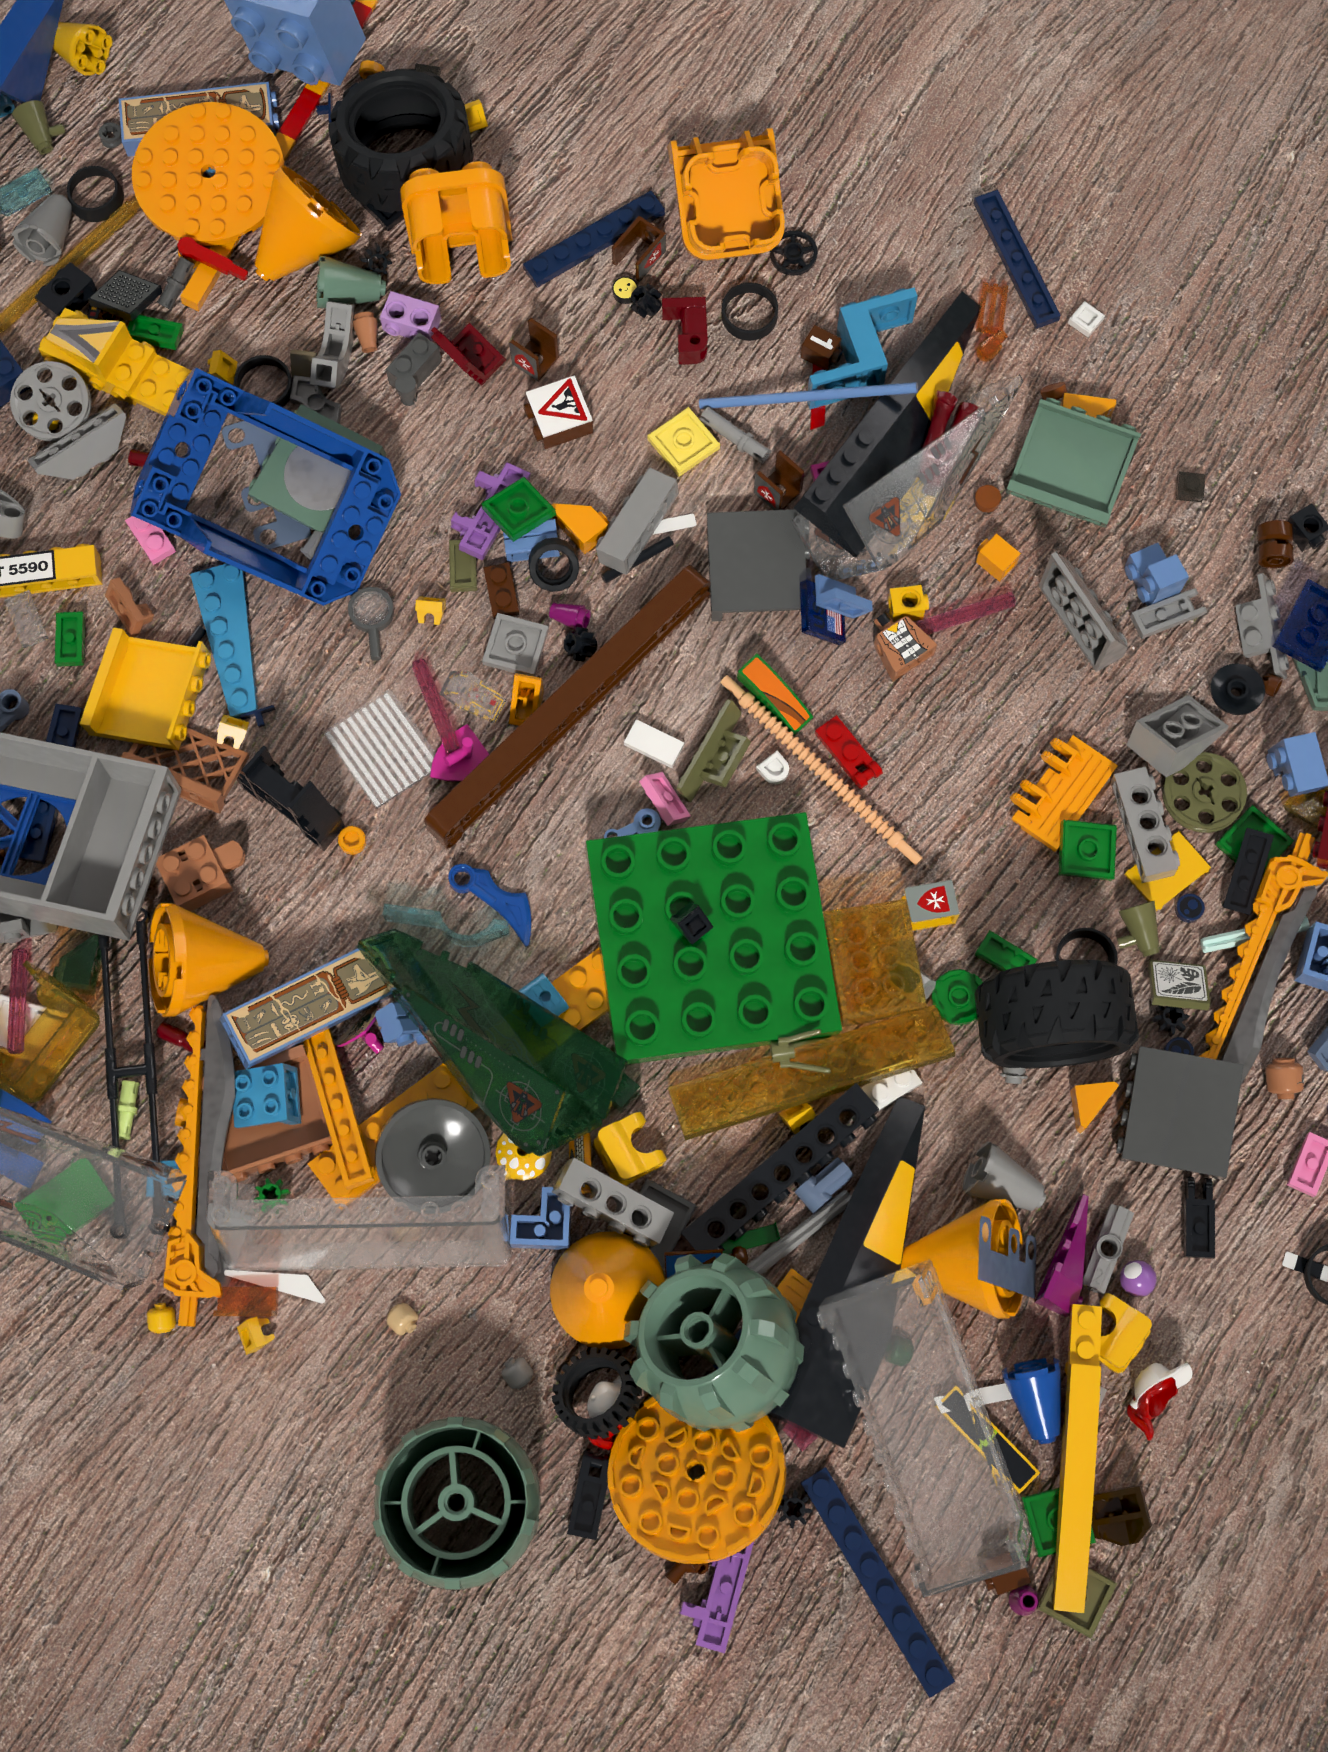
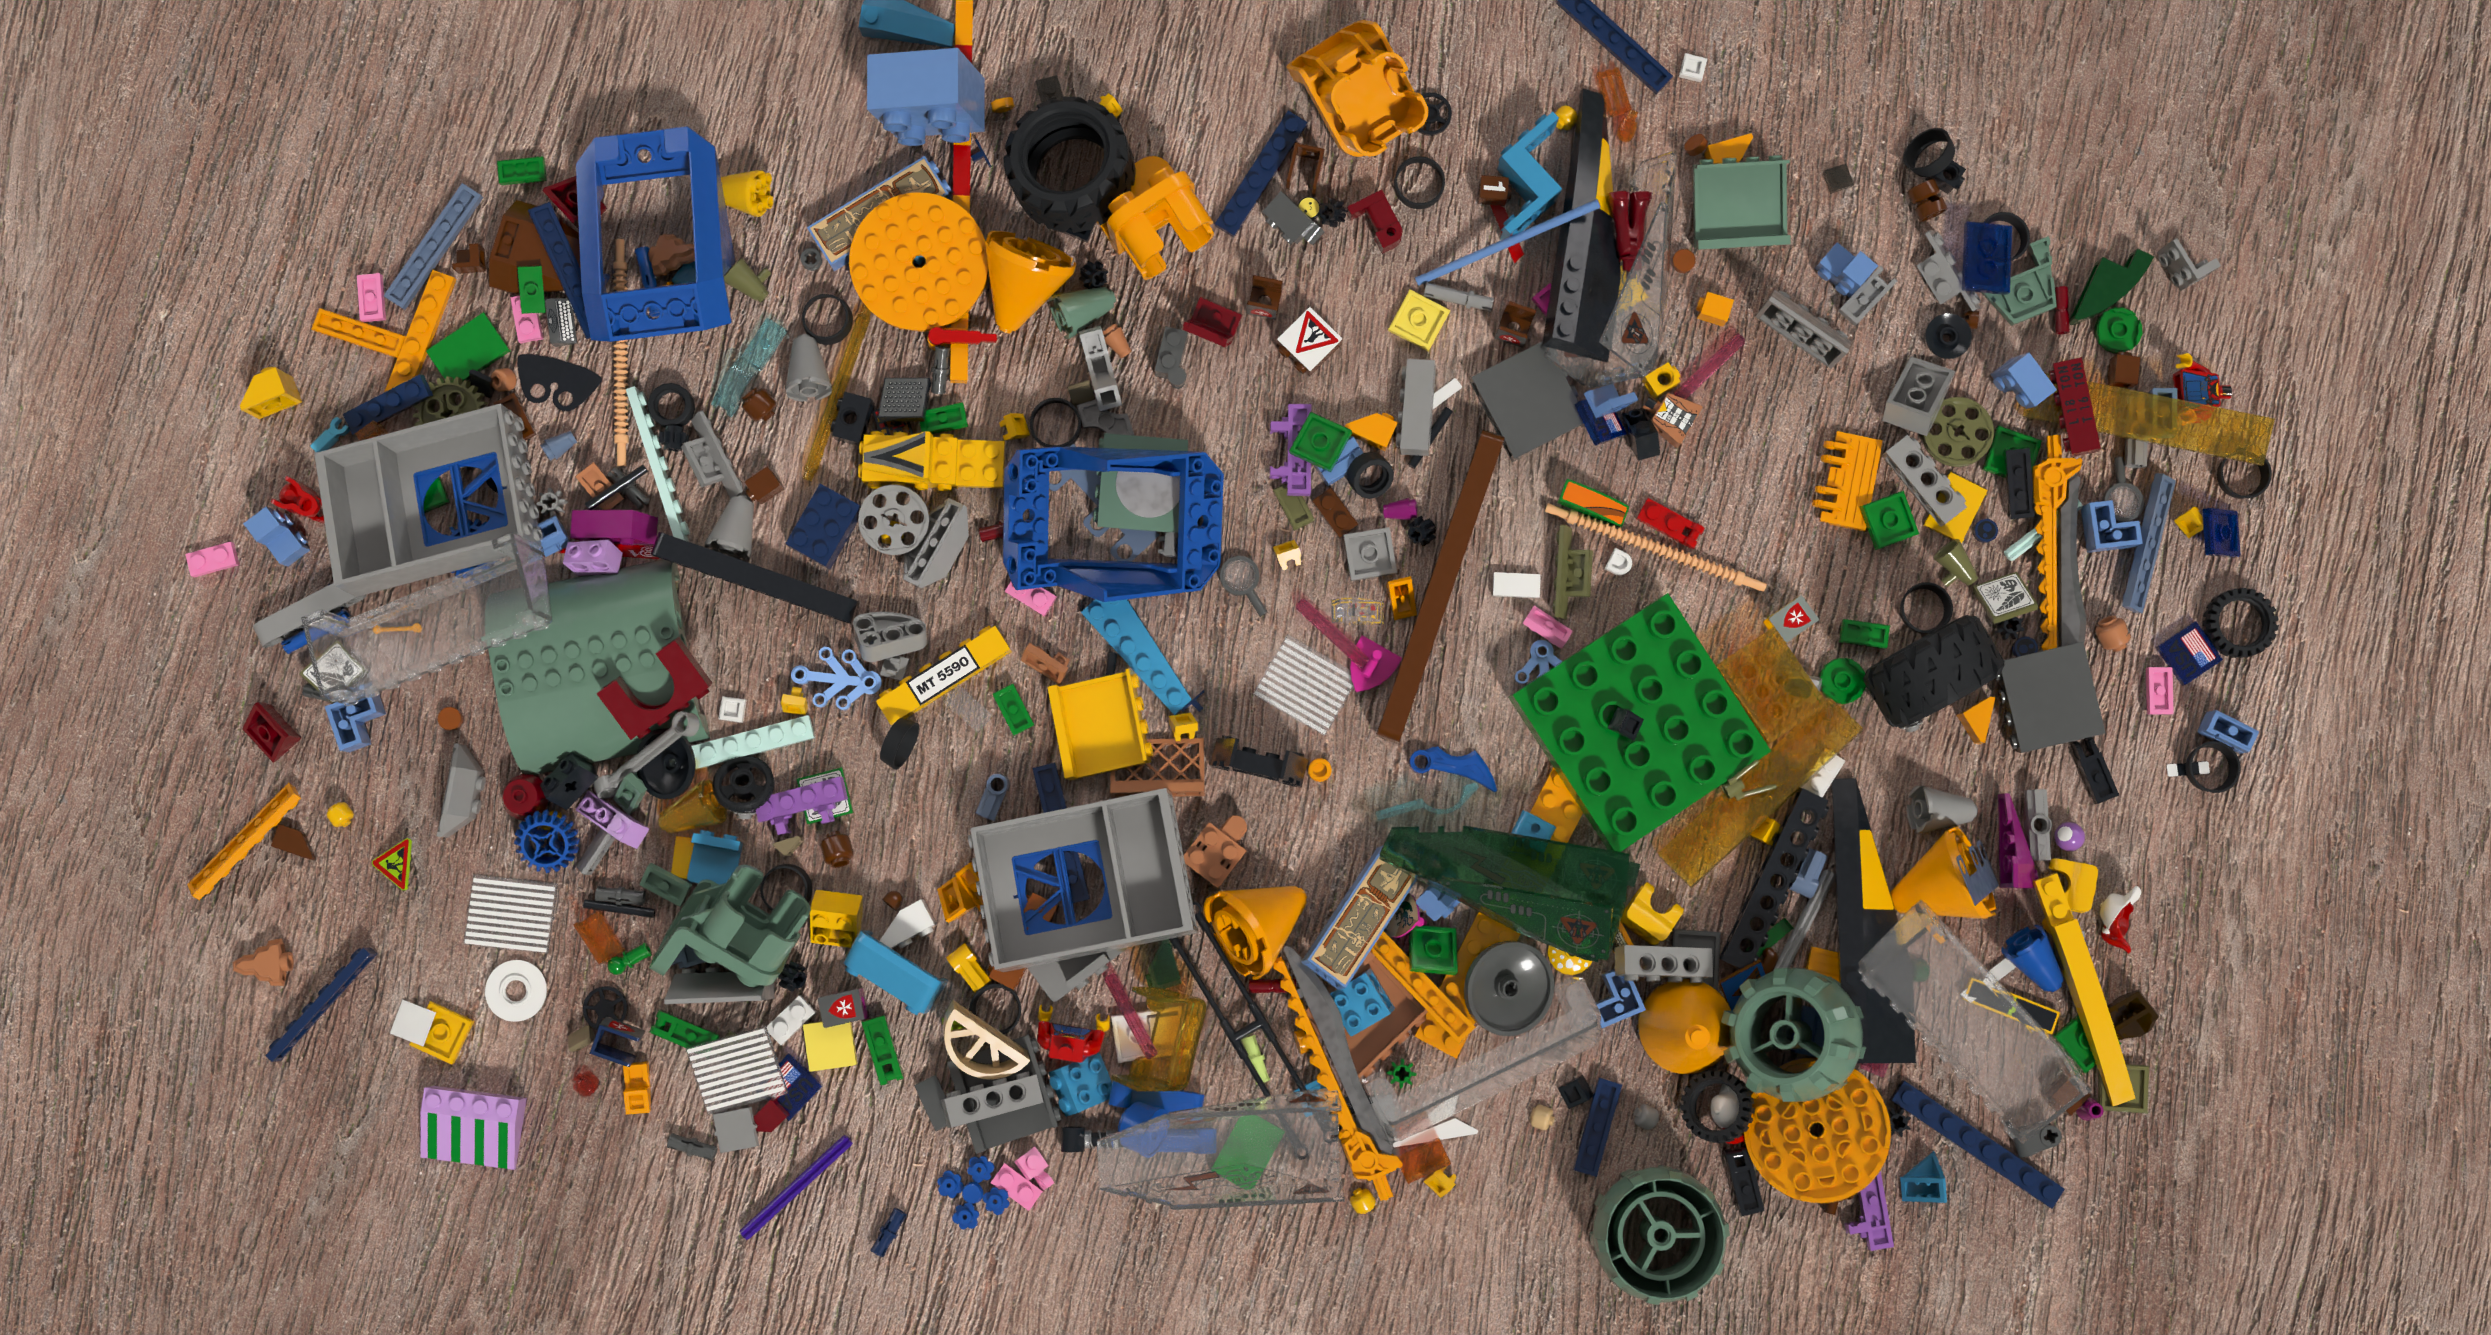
camera: 25 degrees left, 10 degrees up
lavender brick [380,291,441,341] -> none
none -> dark grey hinge [1262,191,1325,245]
none -> green tile [1409,925,1458,975]
none -> yellow piece [1555,105,1578,130]
none -> black slope [1558,1075,1593,1109]
none -> dark blue plate [1573,1077,1622,1177]
none -> black slope [1621,408,1660,461]
none -> dark azure slope [1900,1151,1947,1203]
none -> black tyre [1903,128,1955,177]
none -> dark grey piece [2011,1123,2062,1158]

